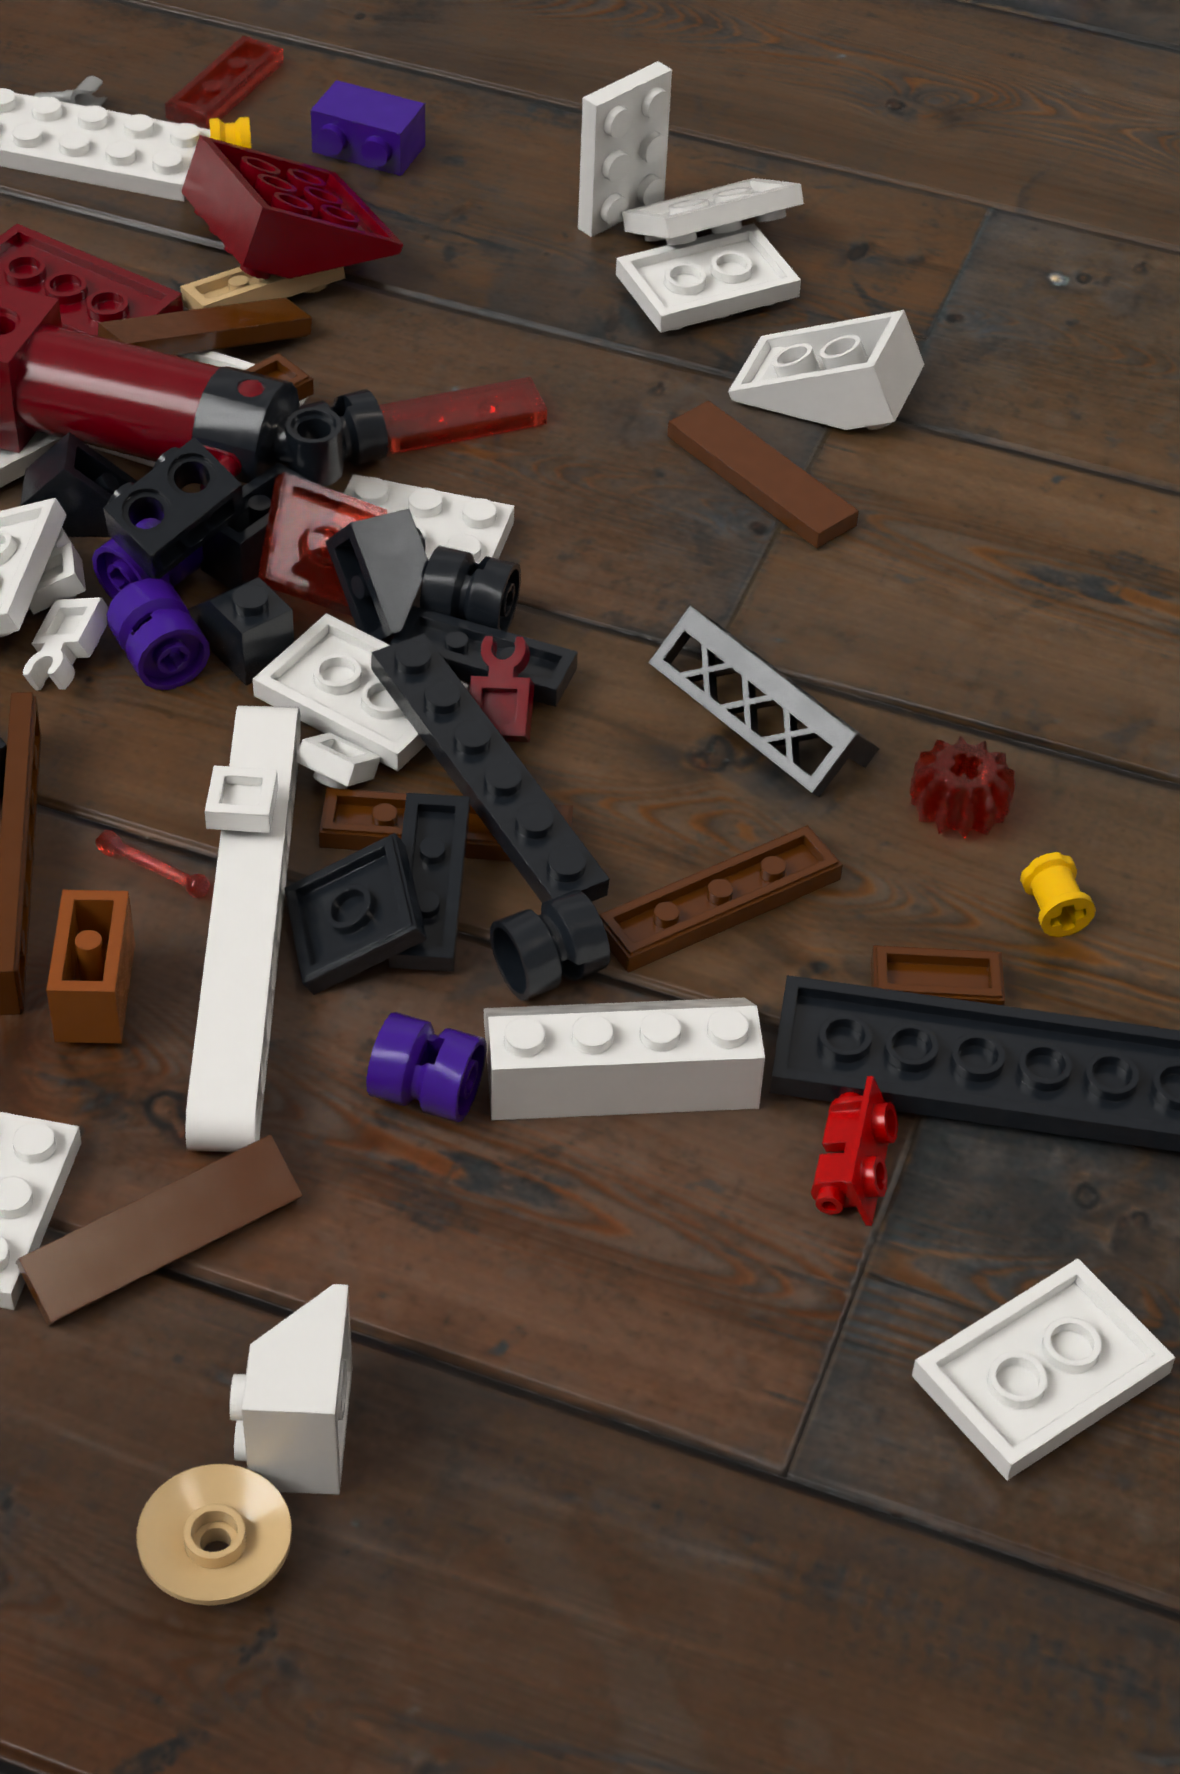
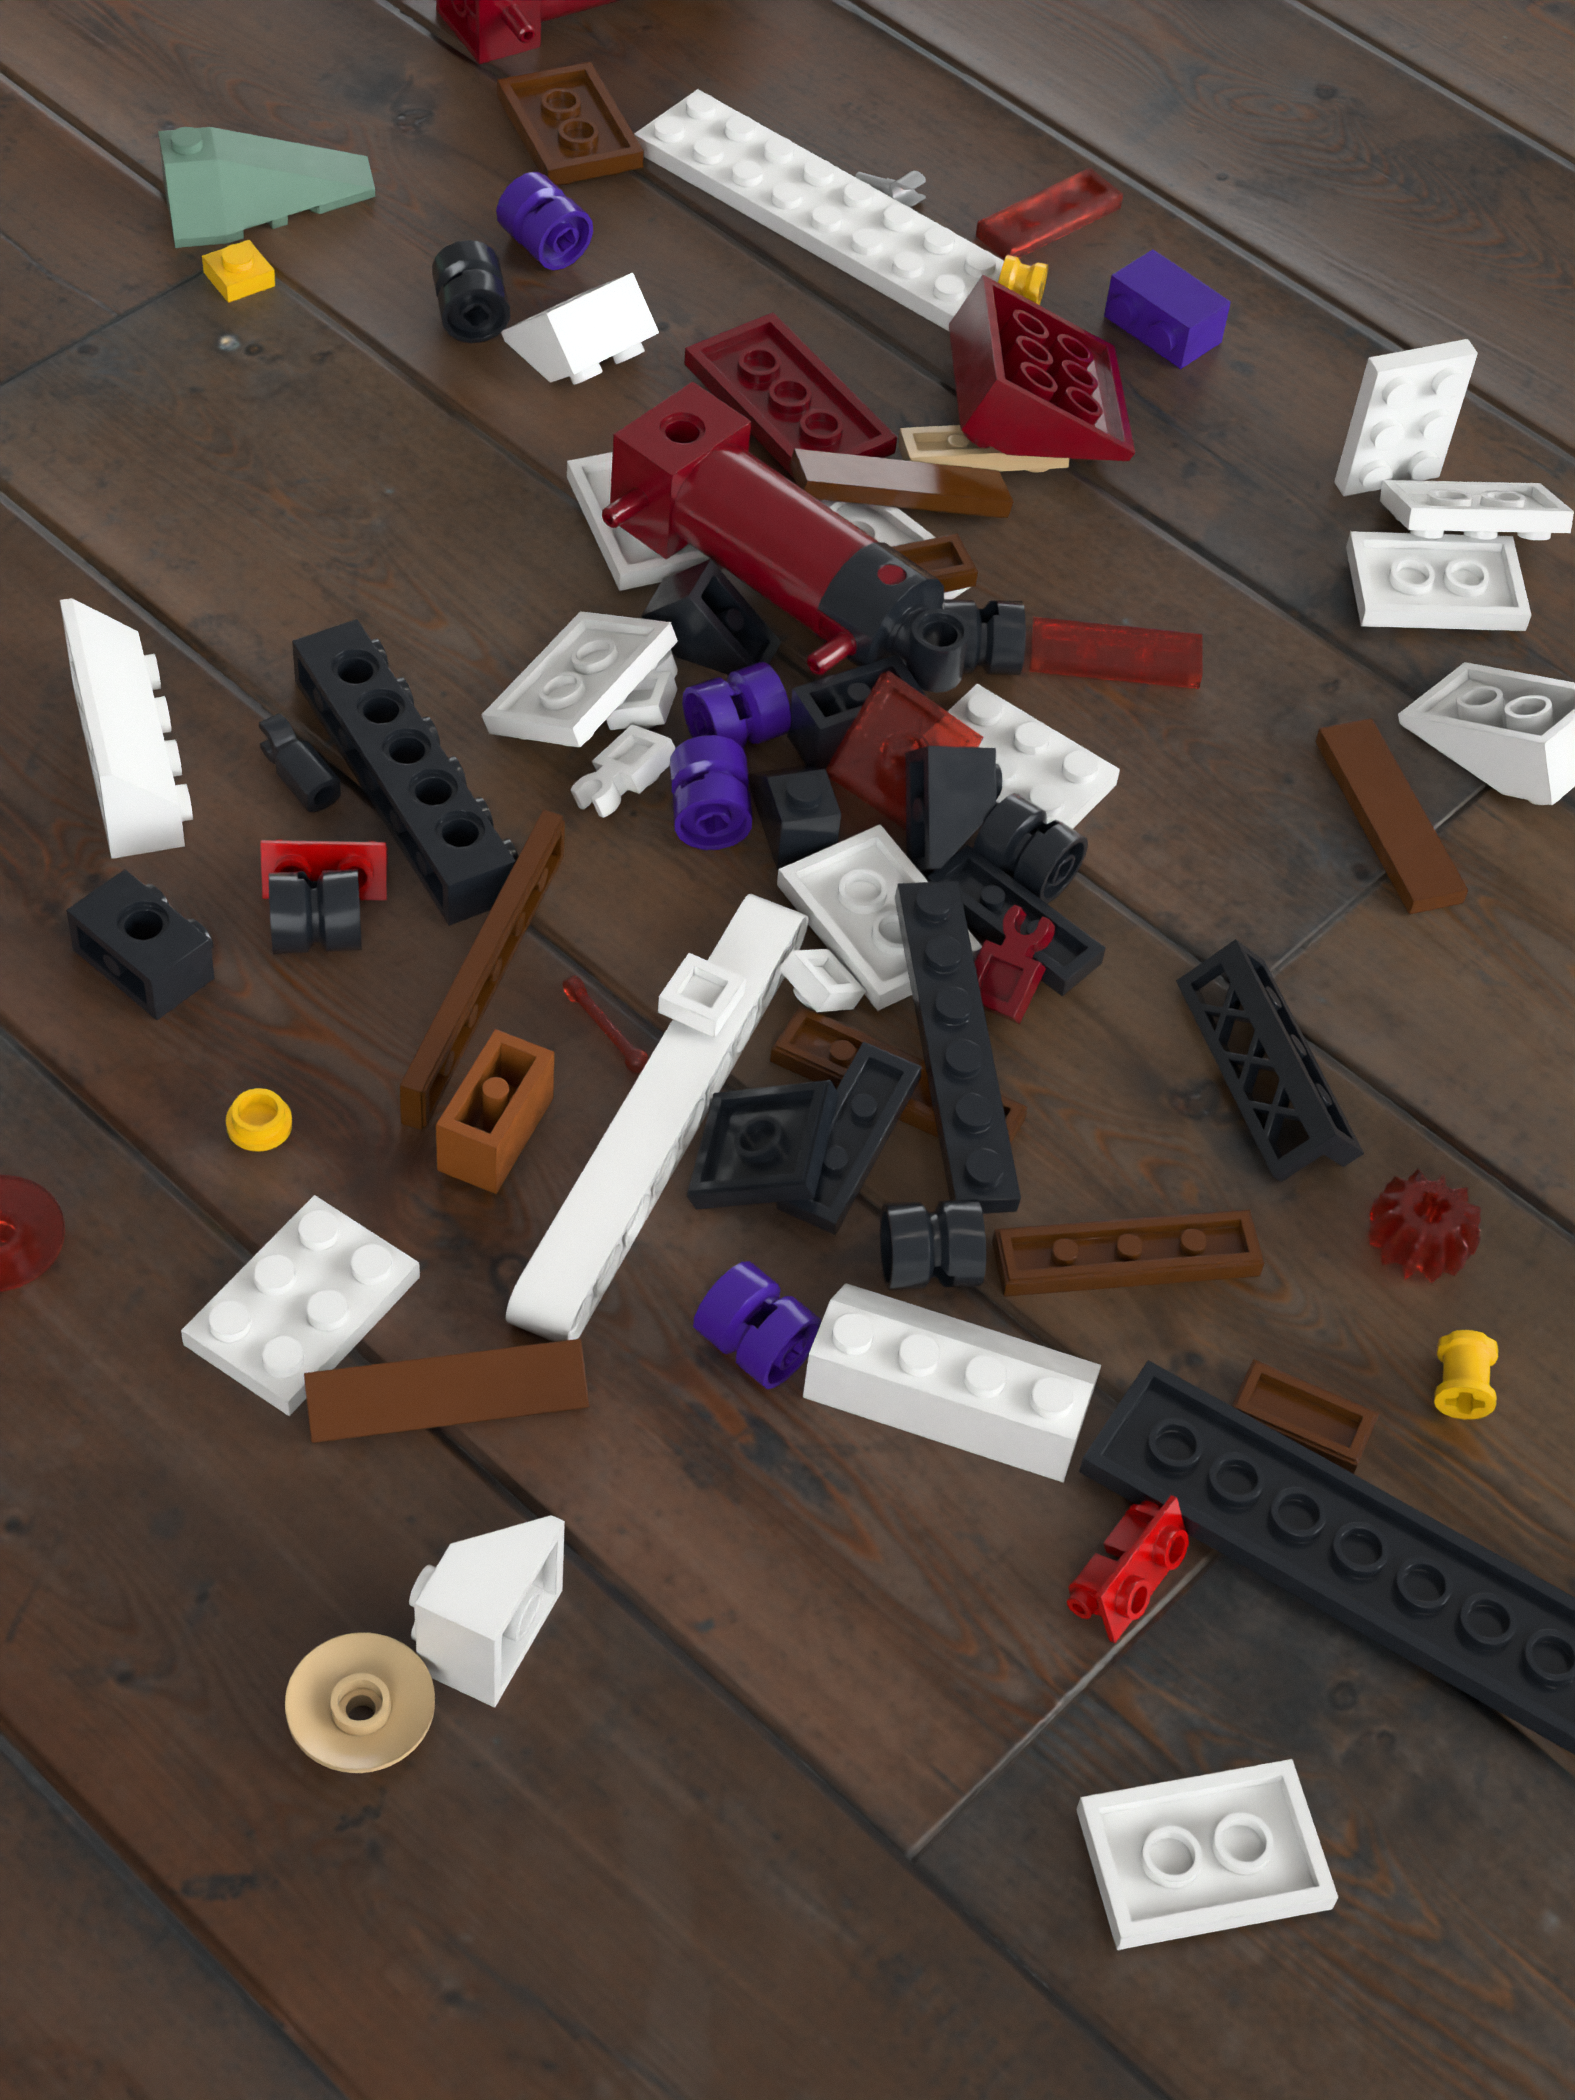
camera: 20 degrees right, 5 degrees up
black brick [103,437,245,579] -> none

